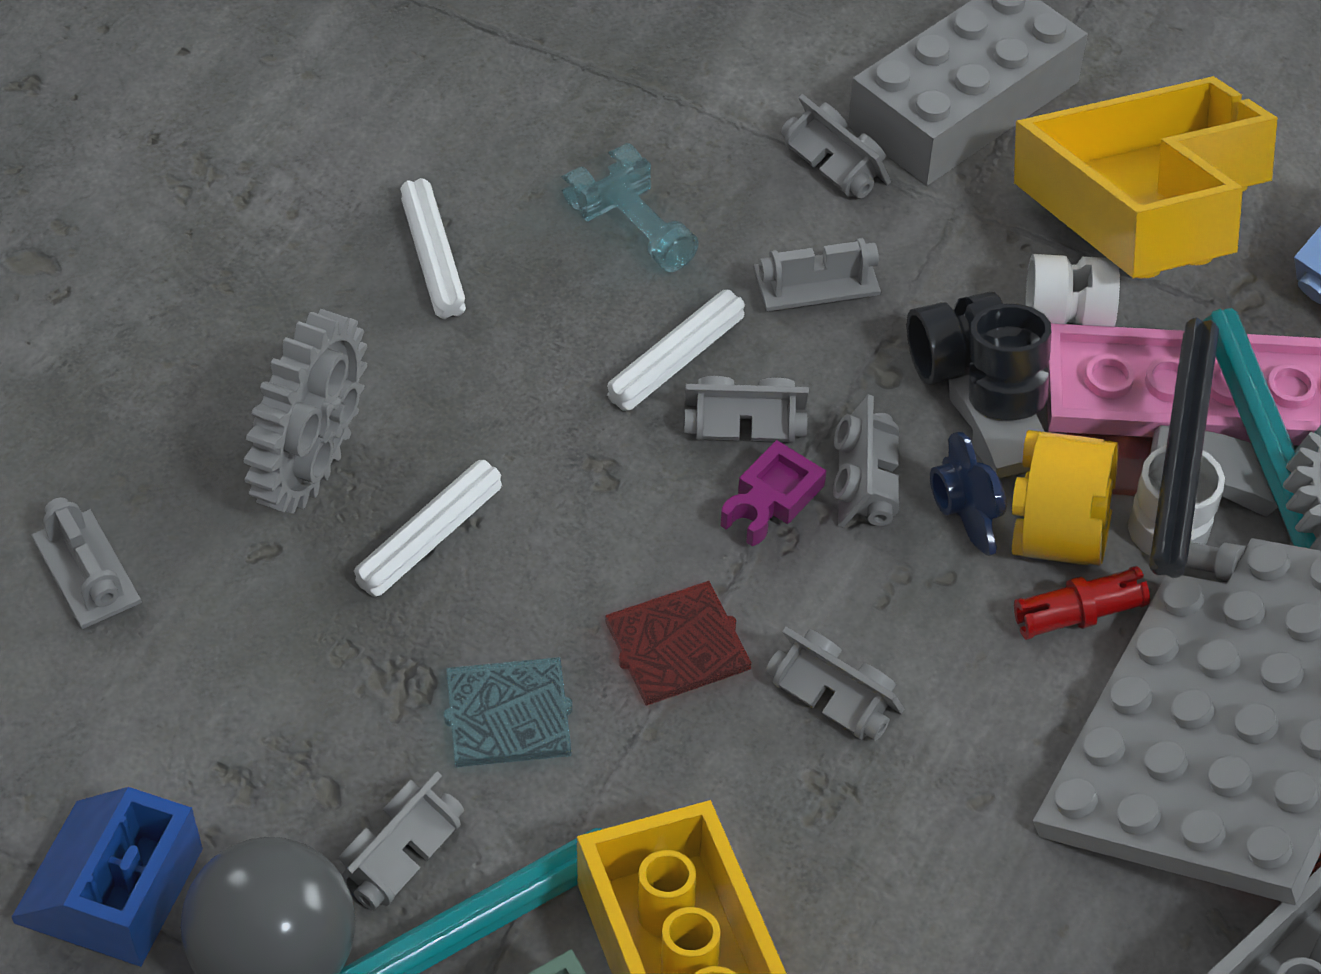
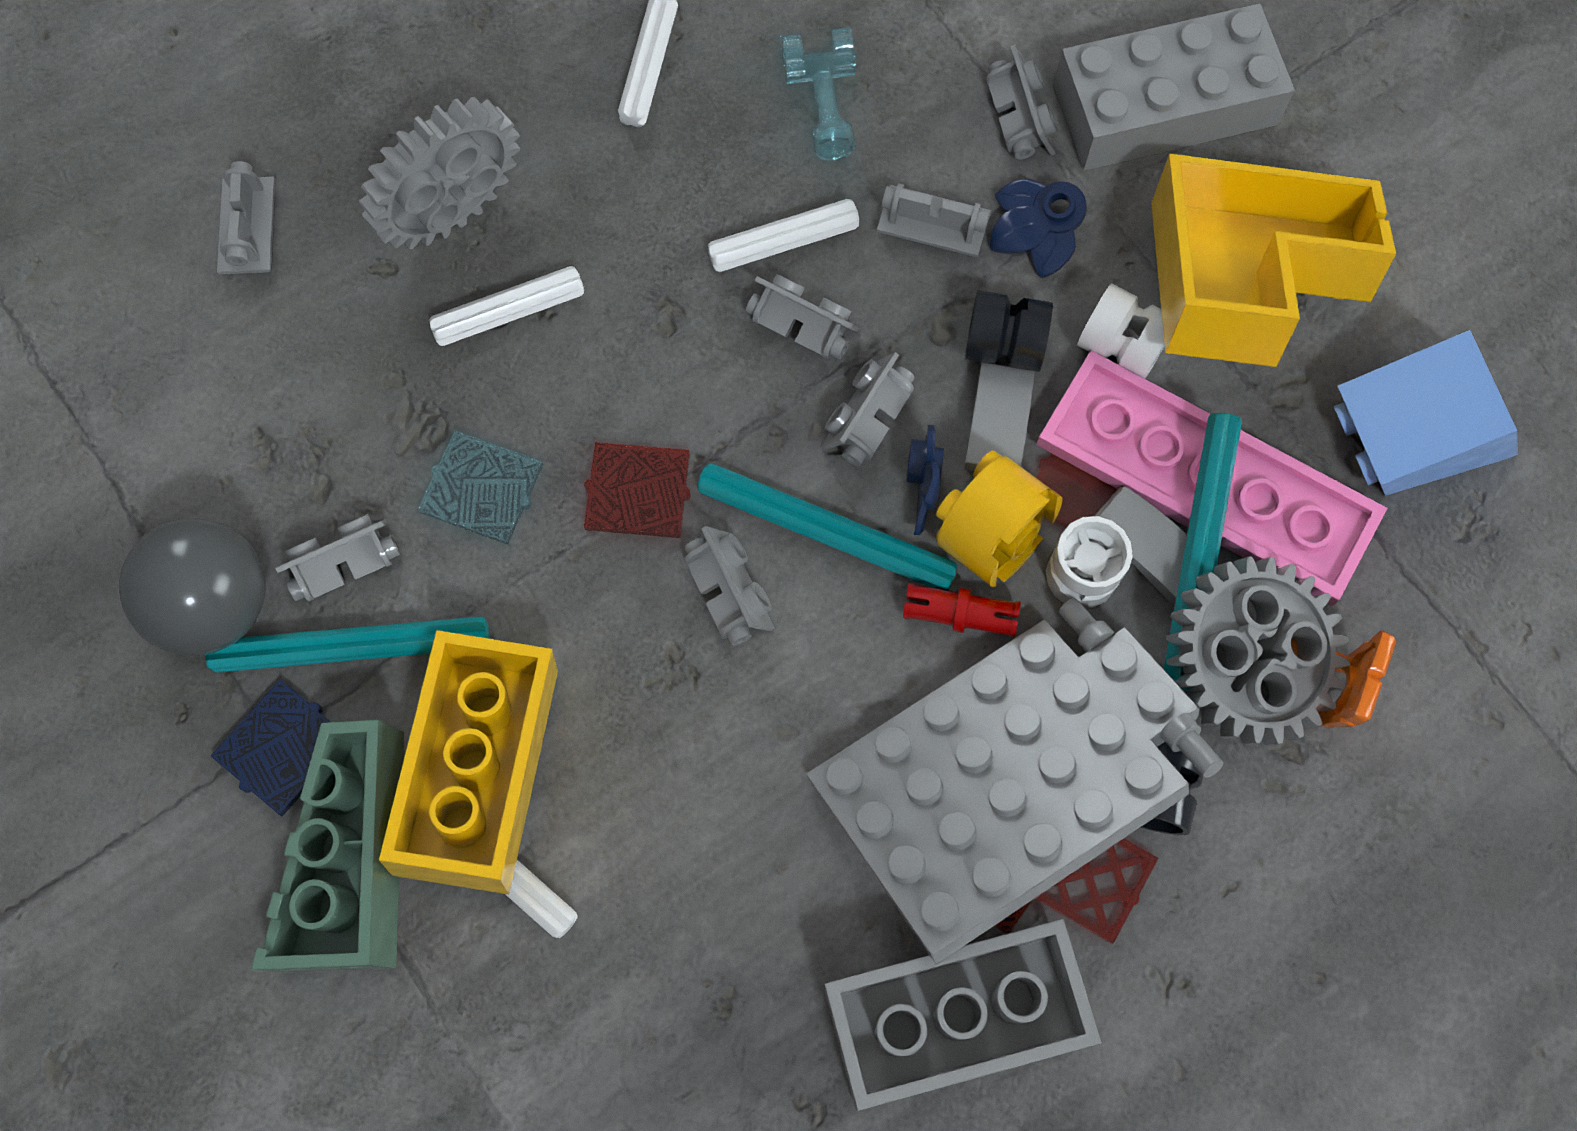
camera: 30 degrees right, 20 degrees up
blue slope [12,787,203,967] -> none
magenta plate [720,440,826,546] -> none
black wheel [969,304,1052,420] -> none
black axle [1149,318,1219,578] -> none
none -> teal axle [697,463,957,591]
none -> dark blue plate [990,179,1087,278]

